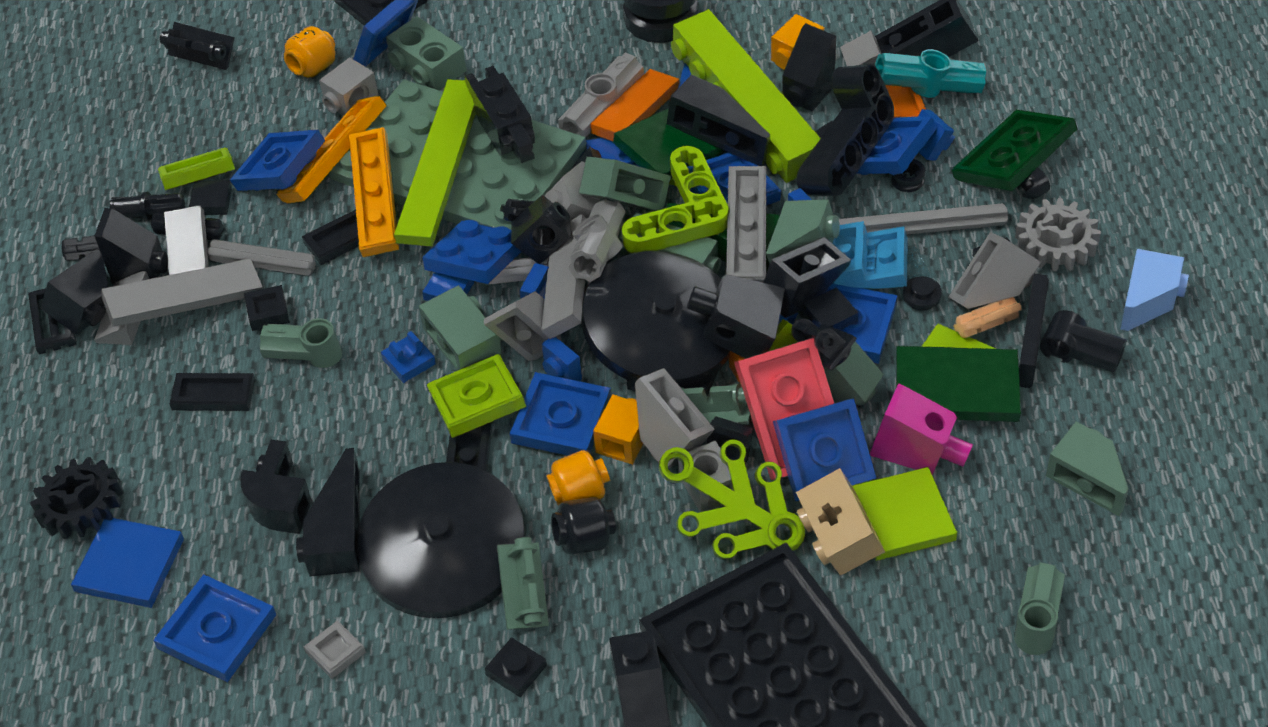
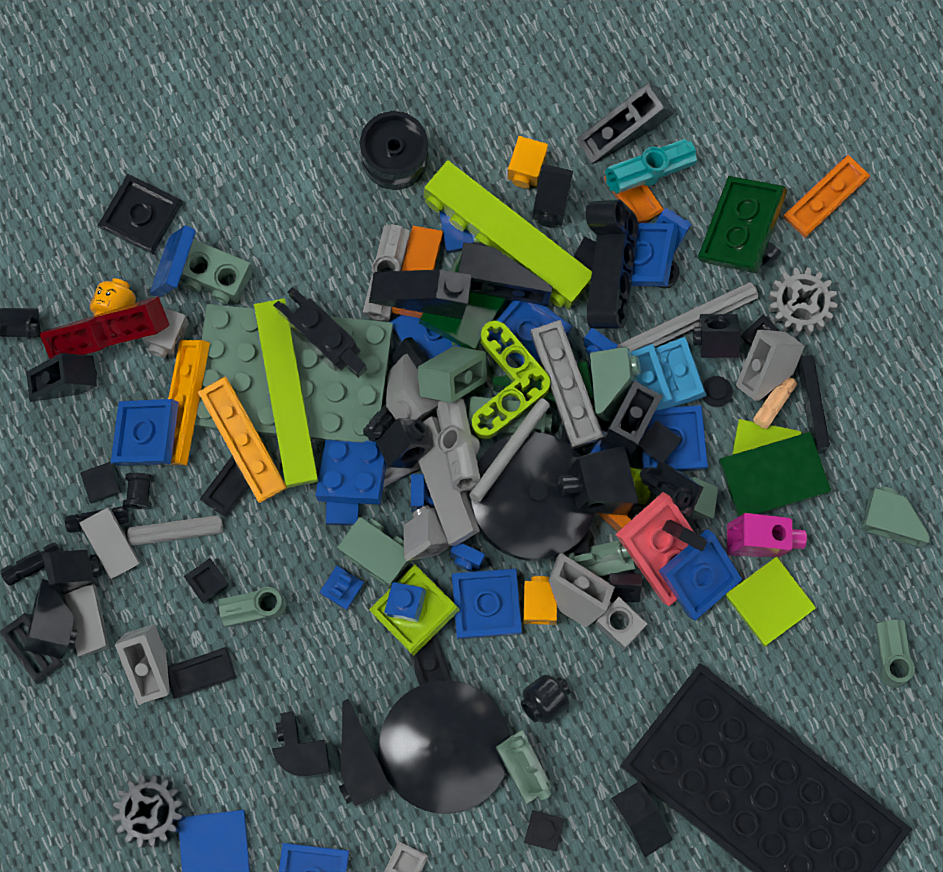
camera: 25 degrees left, 25 degrees up
light grey tile [102,258,263,327] -> none
black axle [110,192,185,221] -> none
lime tile [158,147,235,190] -> none
light orange head [546,450,611,506] -> none
lime plant [659,439,805,559] -> none
tan brick [796,468,885,575] -> none
light grey tile [840,31,882,66] -> none
black piece [1040,310,1127,372] -> none
light blue slope [1120,249,1189,331] -> none
none -> black slope [26,353,97,402]
none -> dark red slope [39,296,170,359]
none -> light grey slope [115,624,170,705]
none -> black bush [122,472,154,510]
none -> black slope [369,270,472,319]
none -> blue plate [384,582,426,622]
none -> light grey bar [469,398,550,502]
none -> black tile [662,519,707,552]
none -> black brick [693,314,741,358]
none -> orange tile [783,155,870,238]

